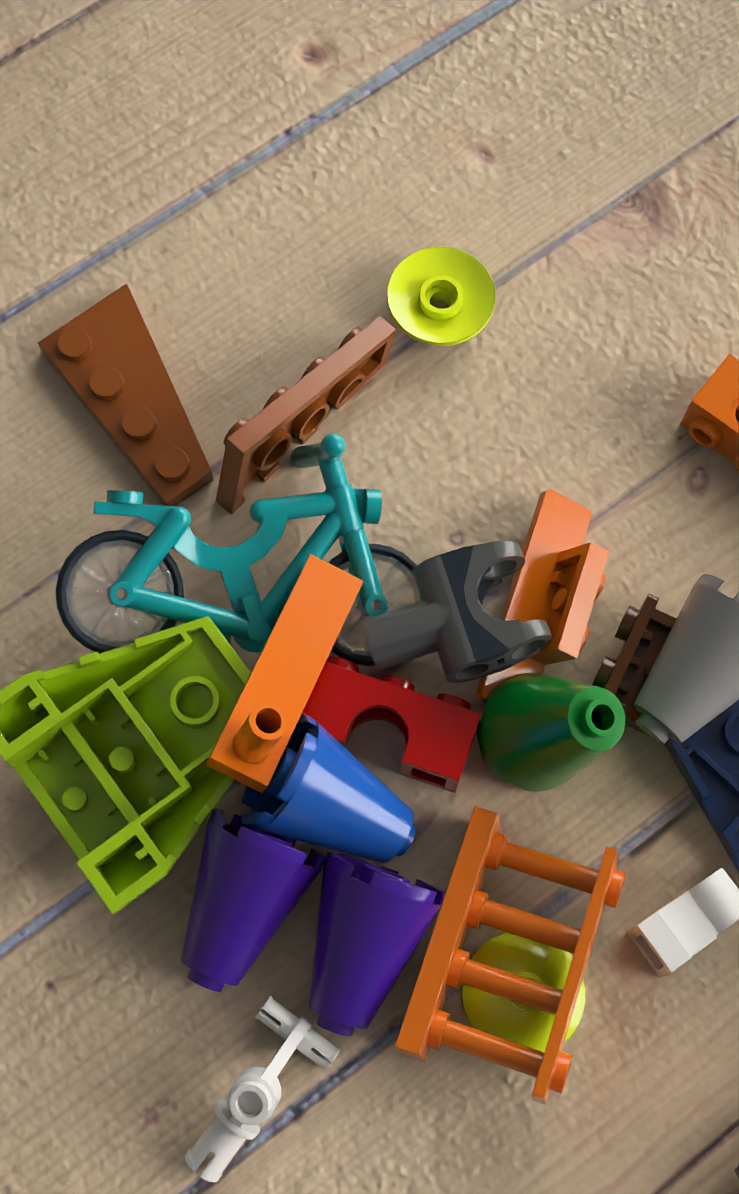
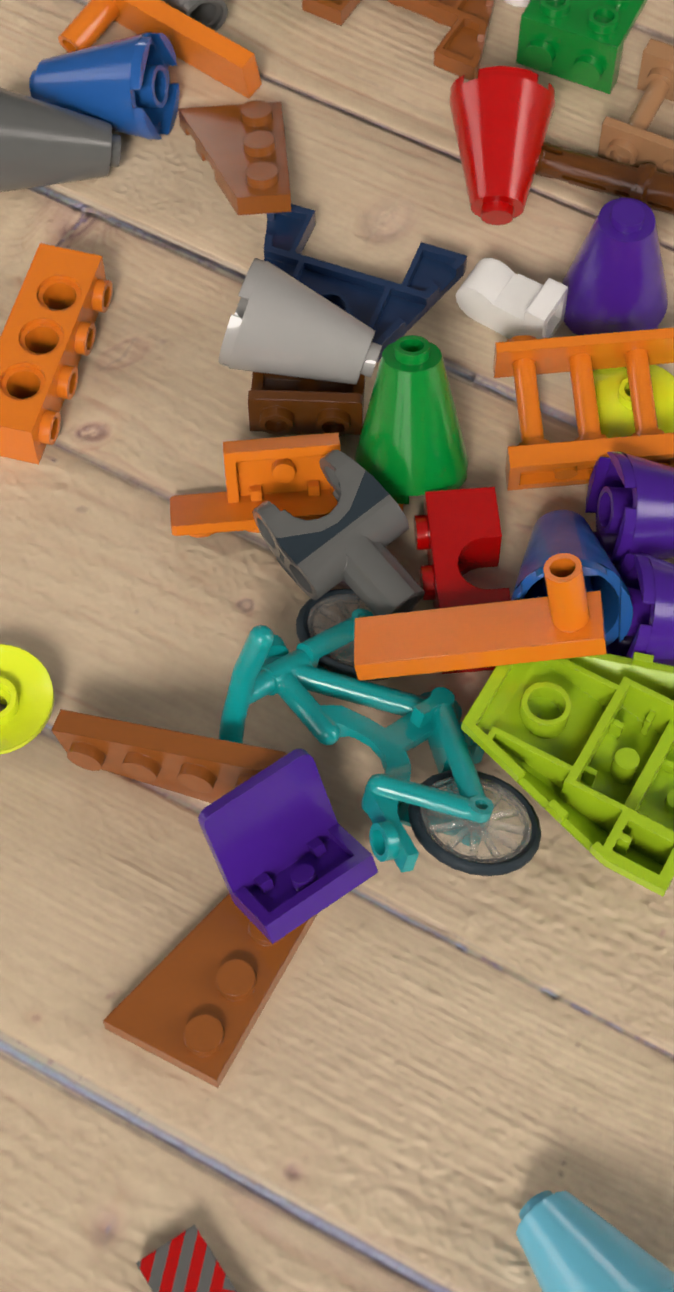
camera: 110 degrees left, 10 degrees down
none -> dark purple bracket [198,748,378,944]
none -> dark purple cone [561,198,668,336]

